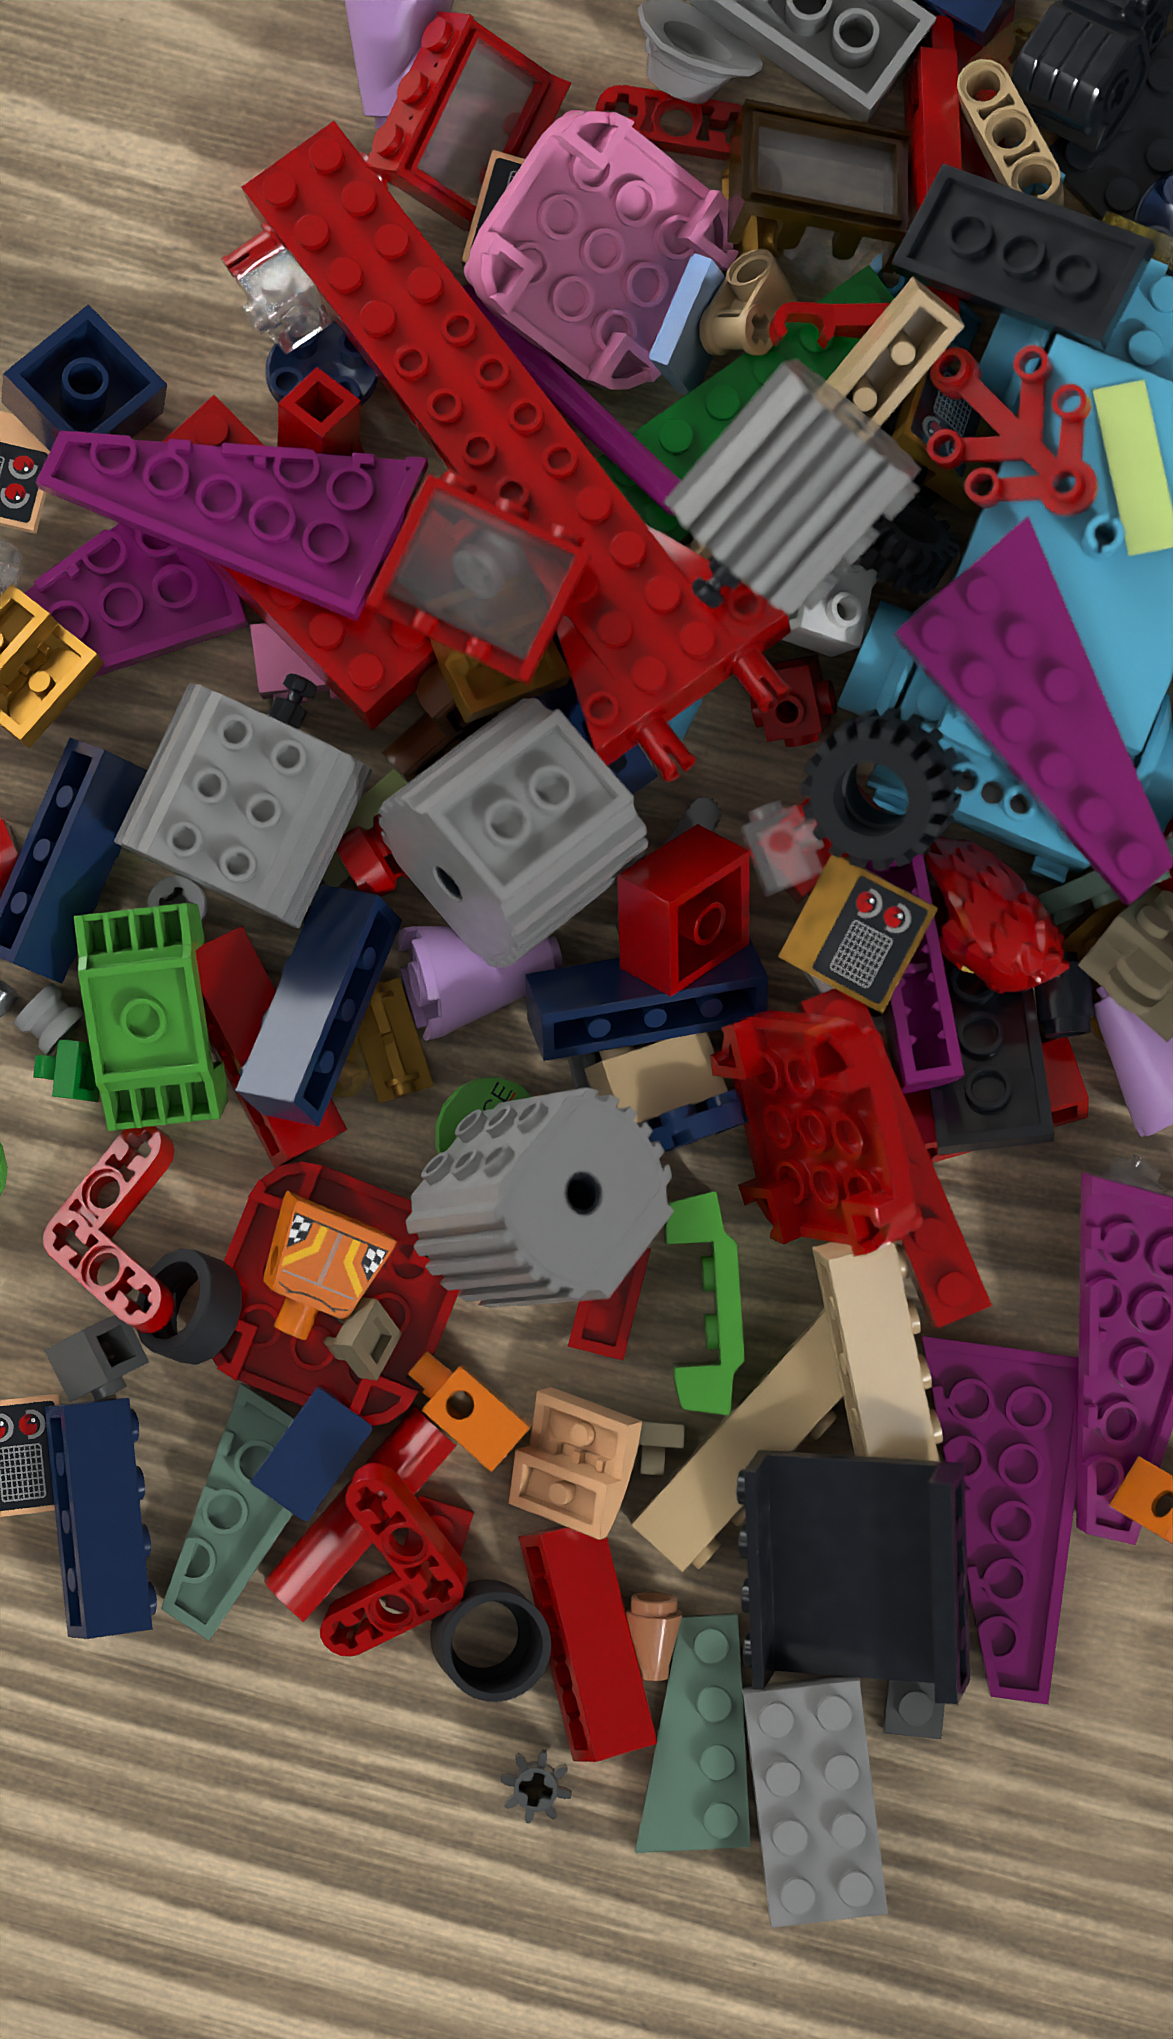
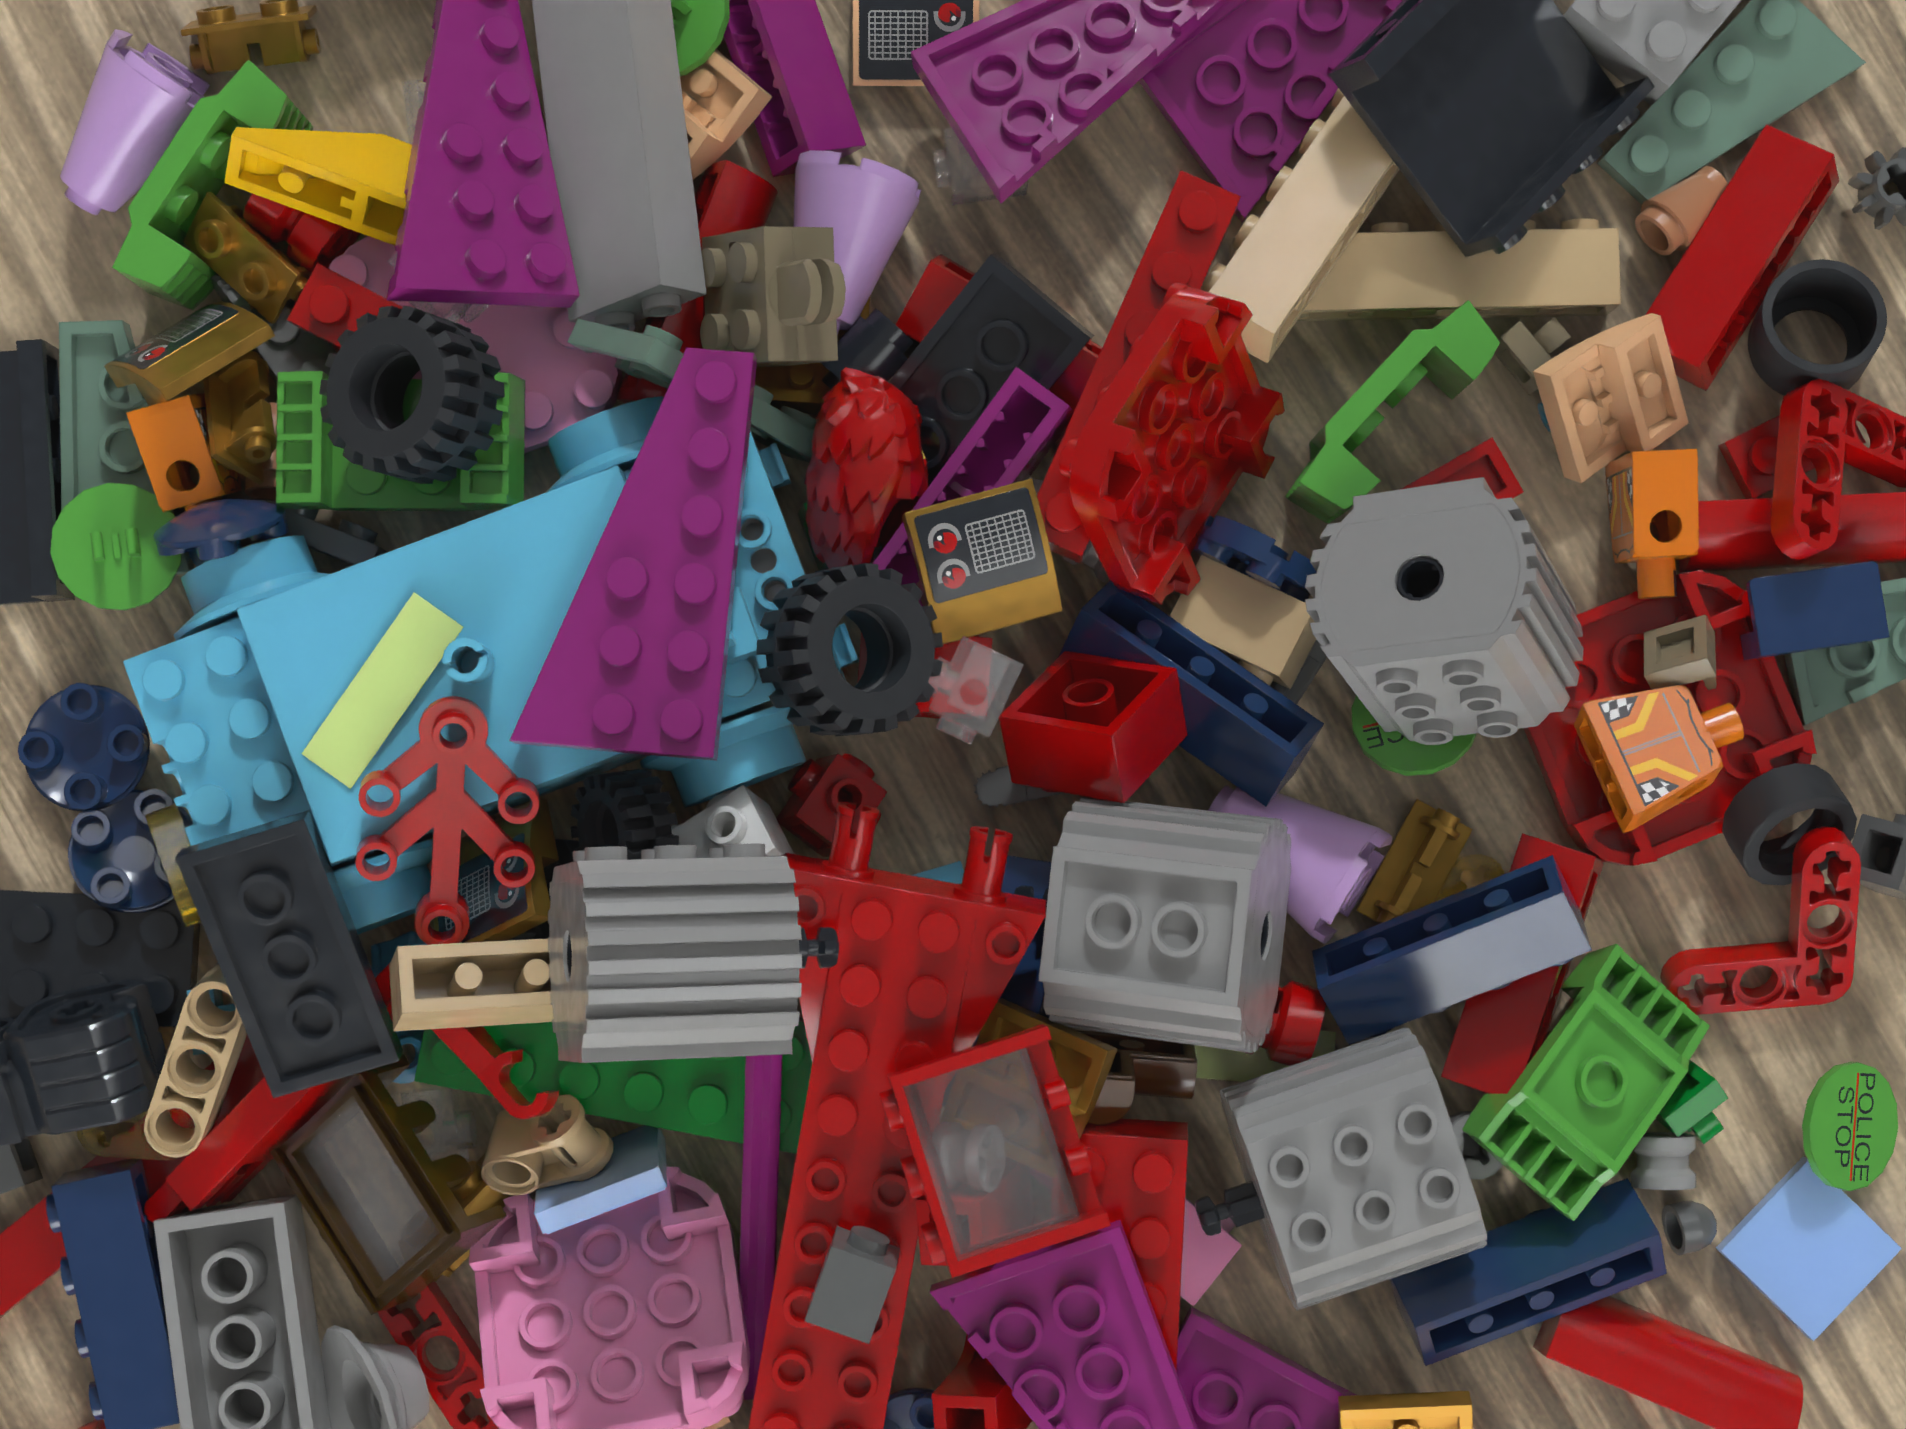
camera: 140 degrees left, 0 degrees up
none -> dark grey brick [805,1226,900,1344]

